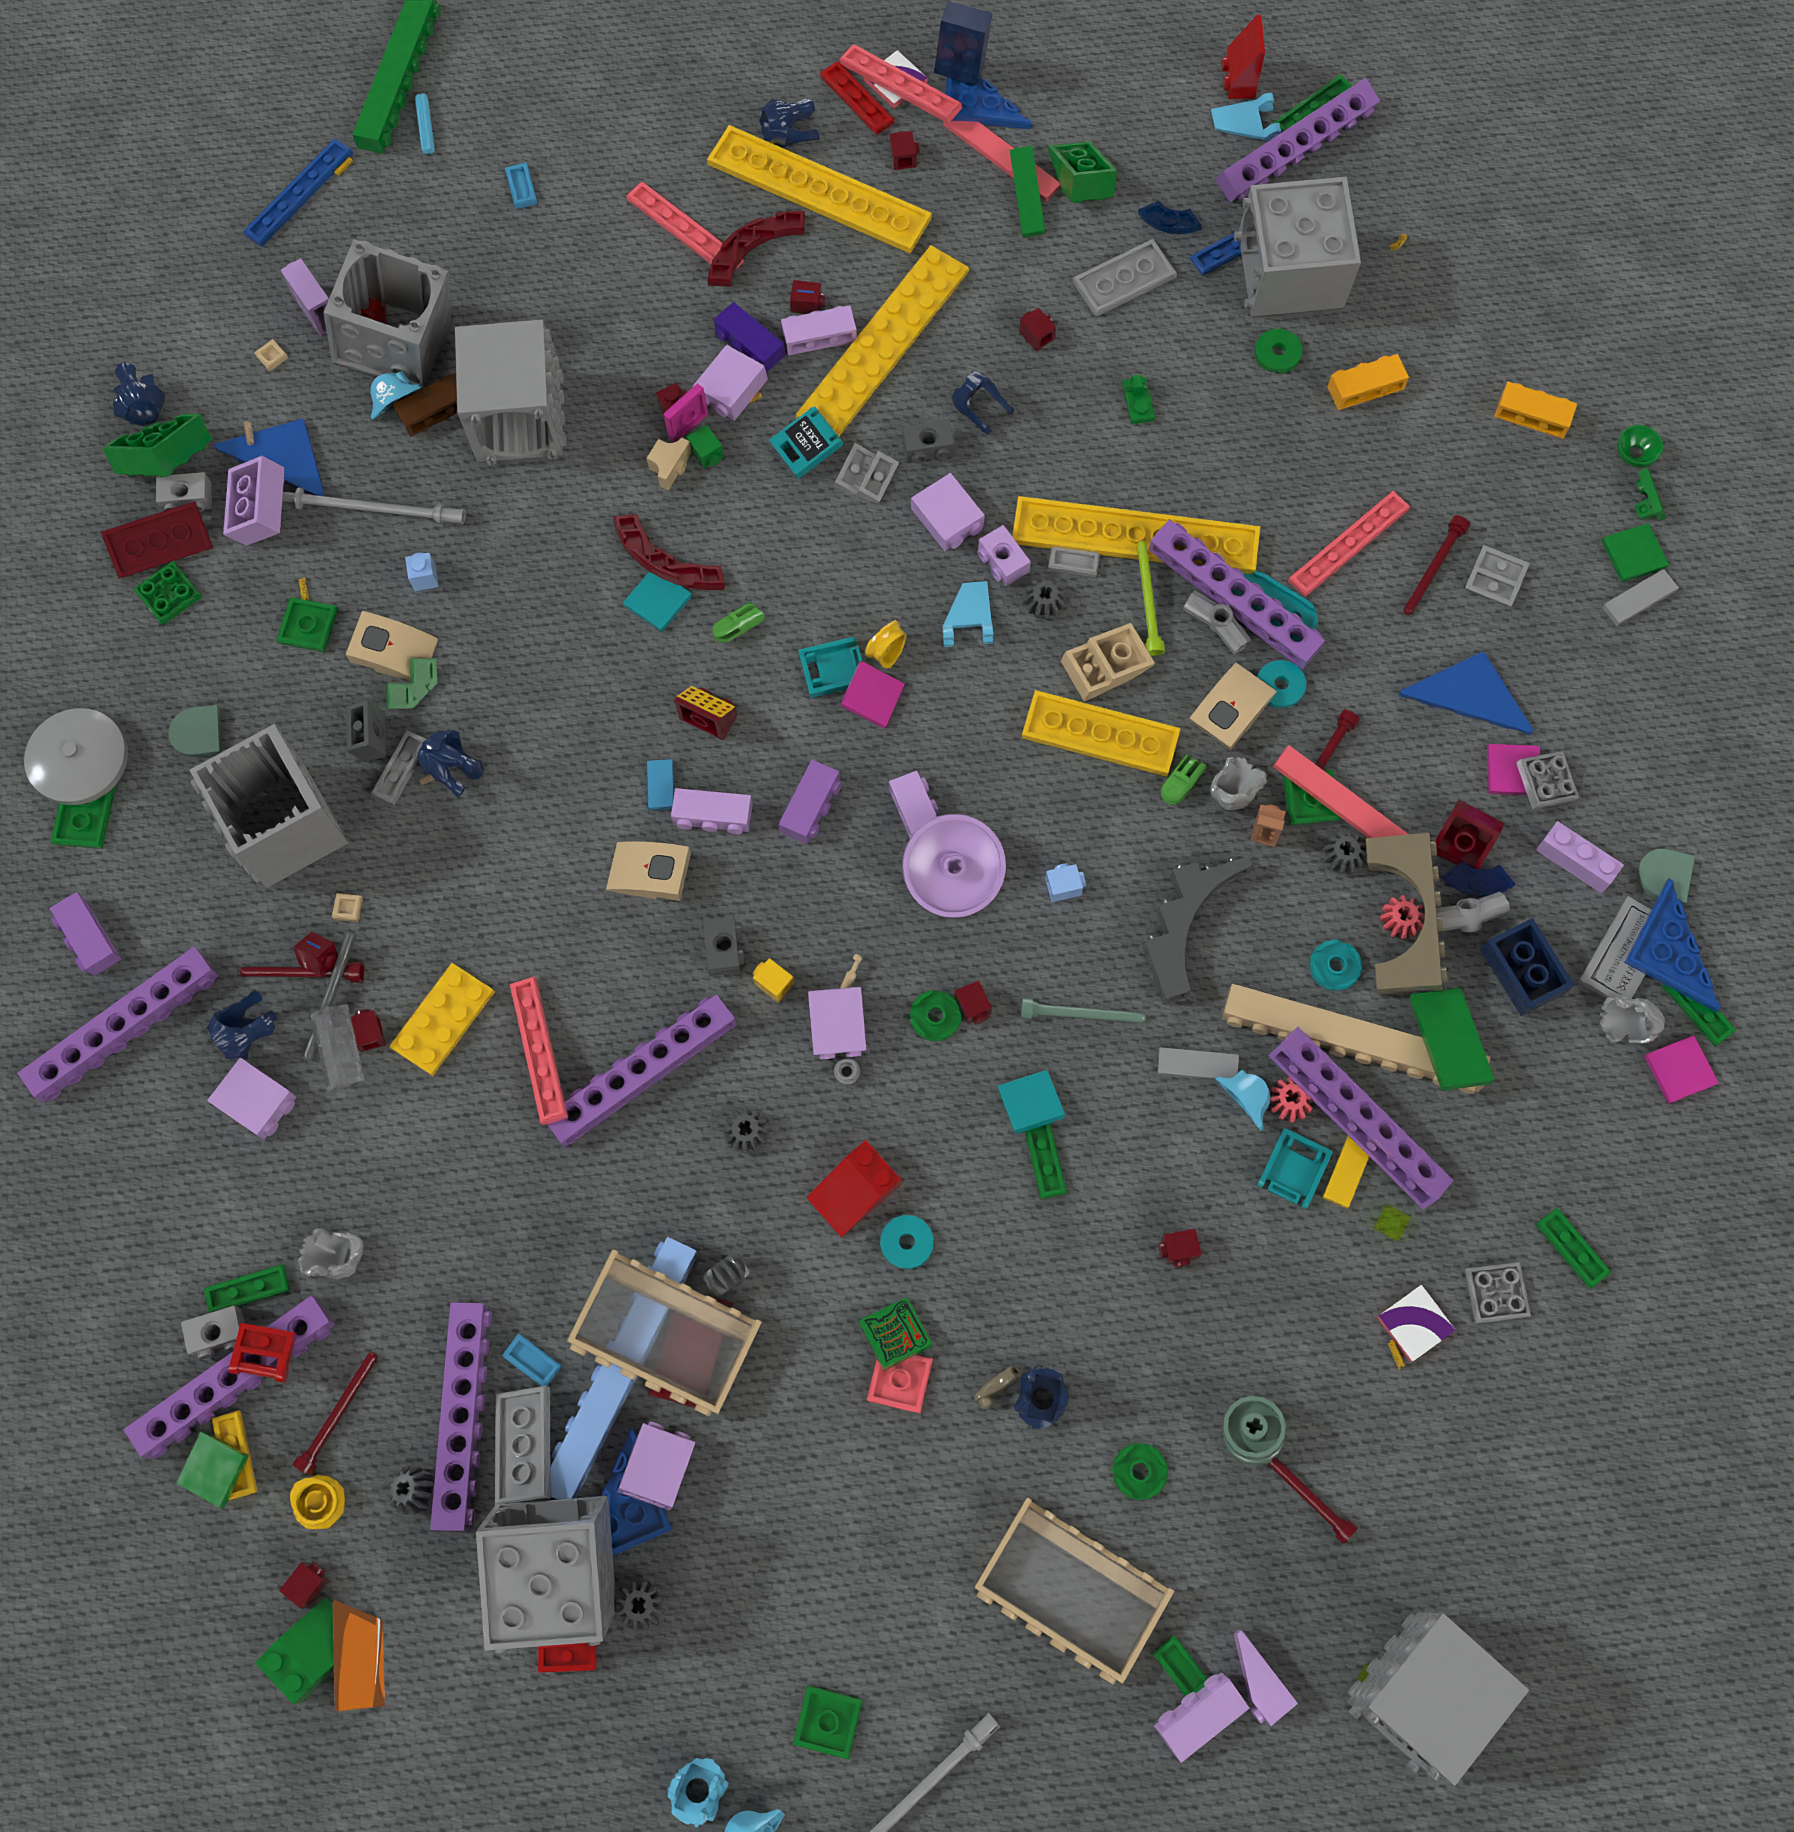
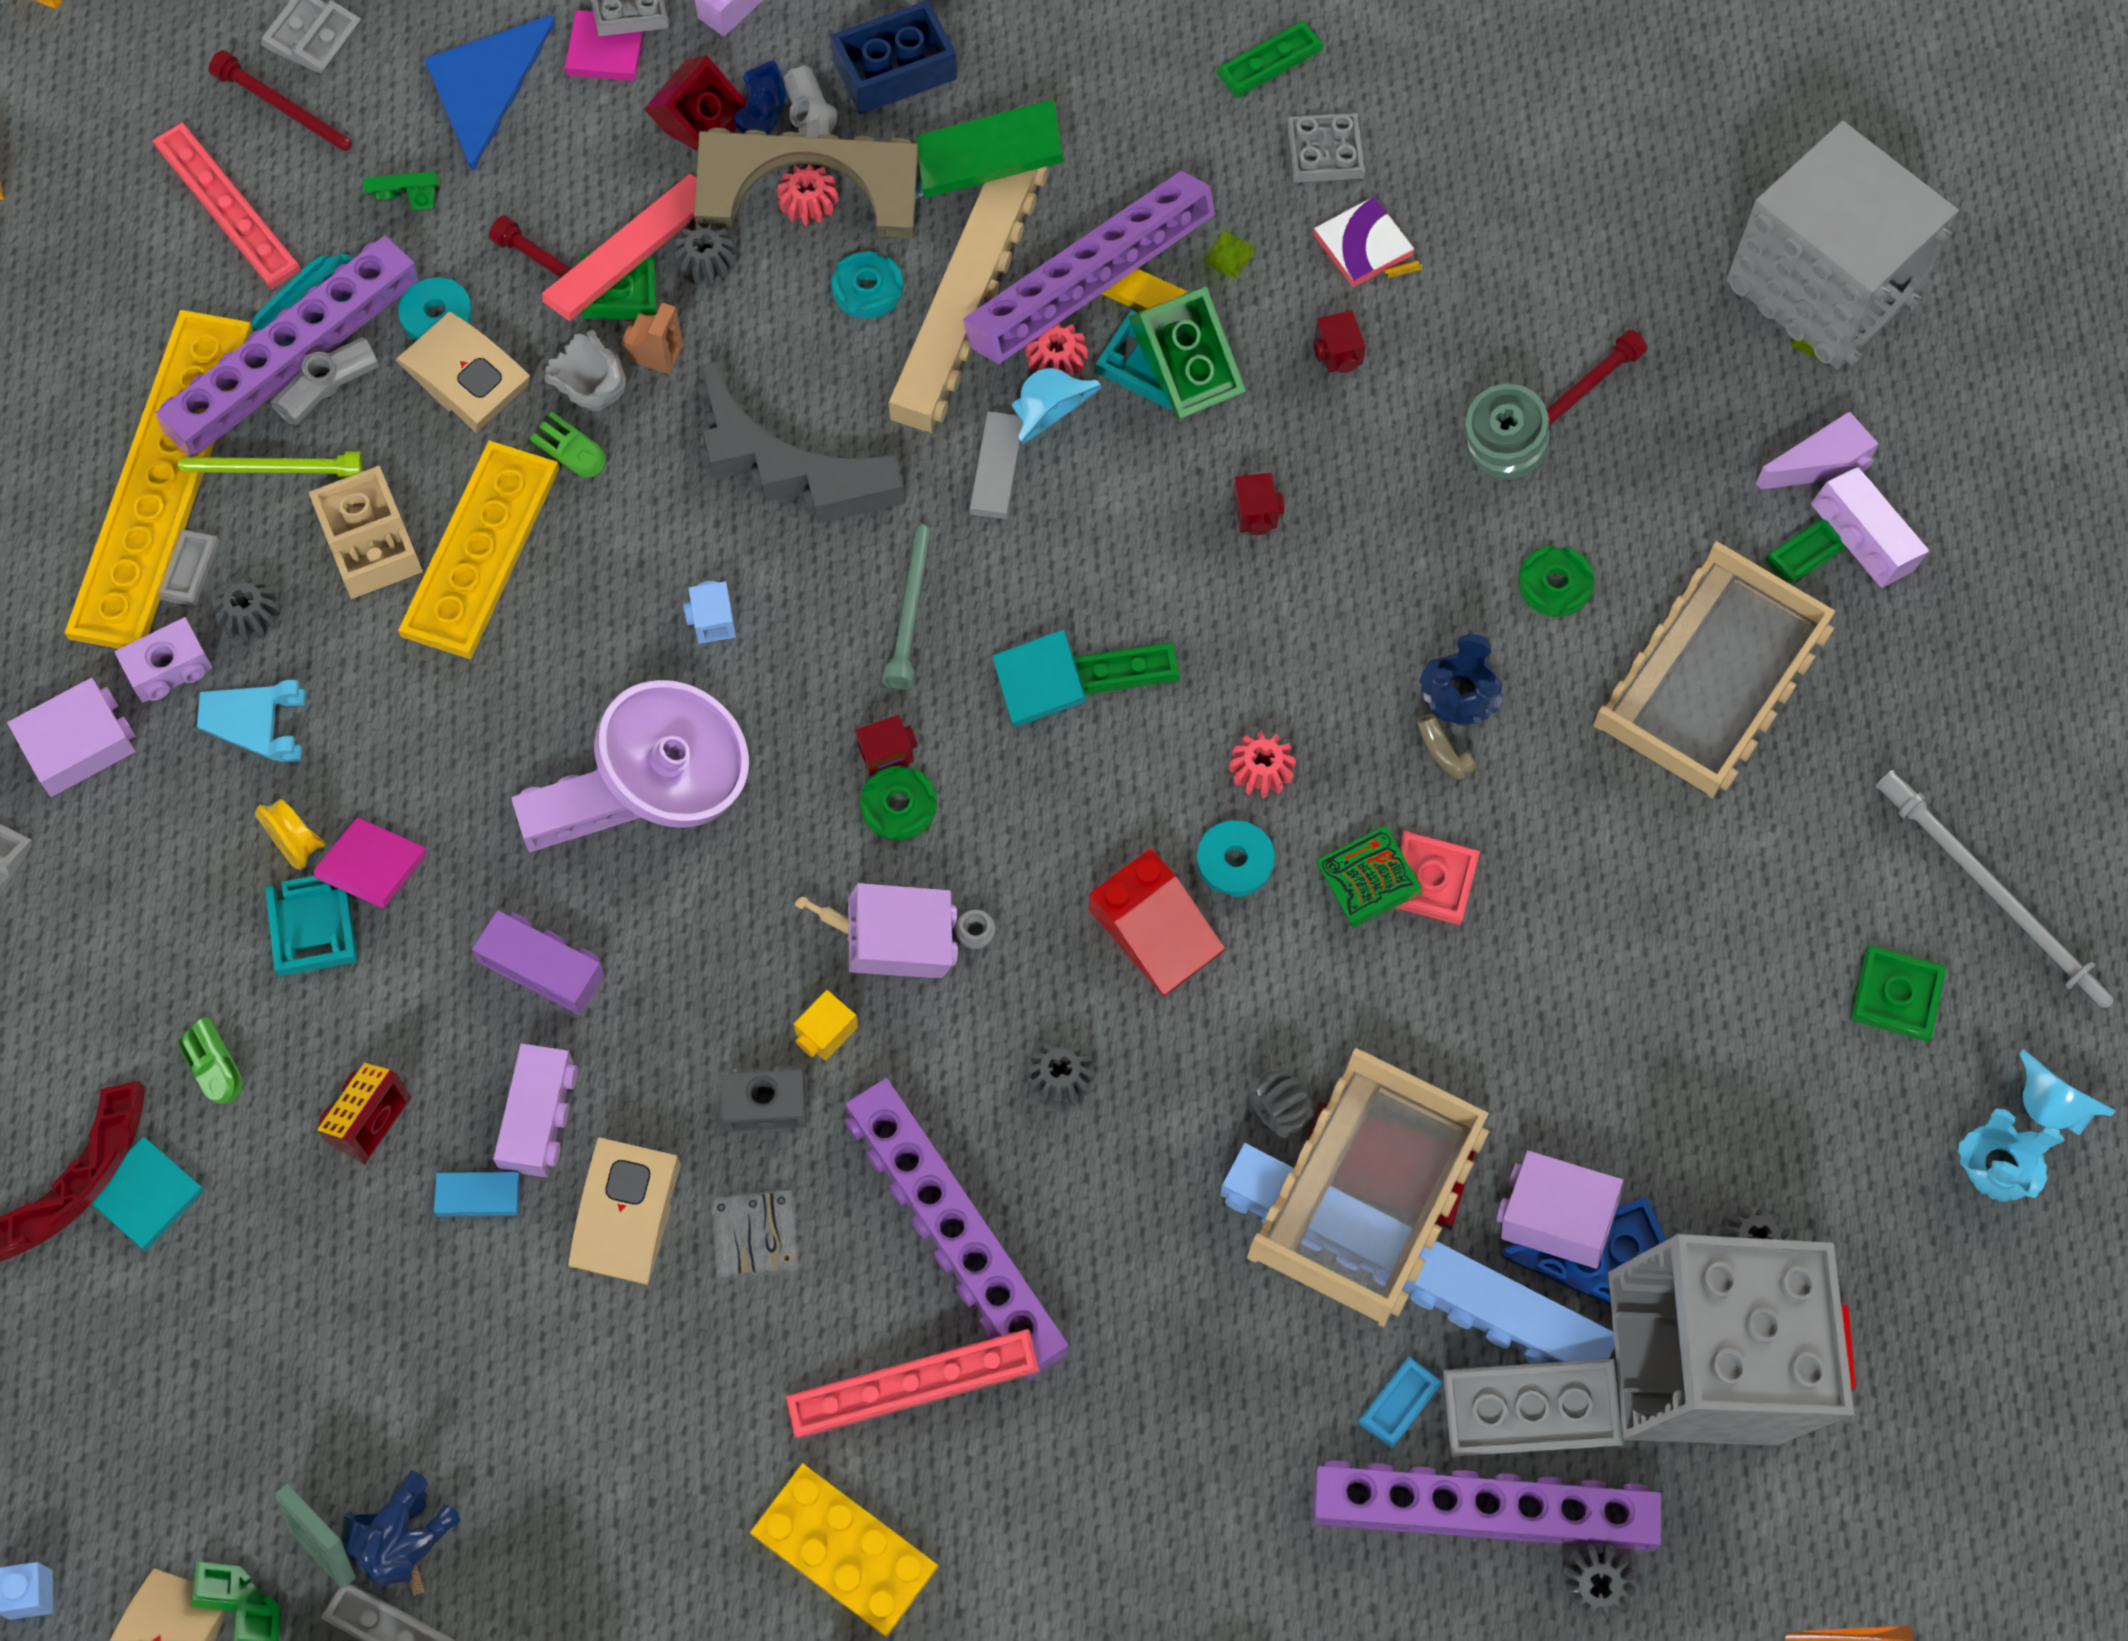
camera: 90 degrees left, 5 degrees down
none -> sand green tile [275,1484,356,1588]
none -> green hinge [362,172,441,211]
none -> clear tile [710,1189,801,1282]
none -> green slope [1128,286,1246,419]
none -> coral gear [1229,730,1296,799]
none -> dark red brick [1313,310,1366,373]

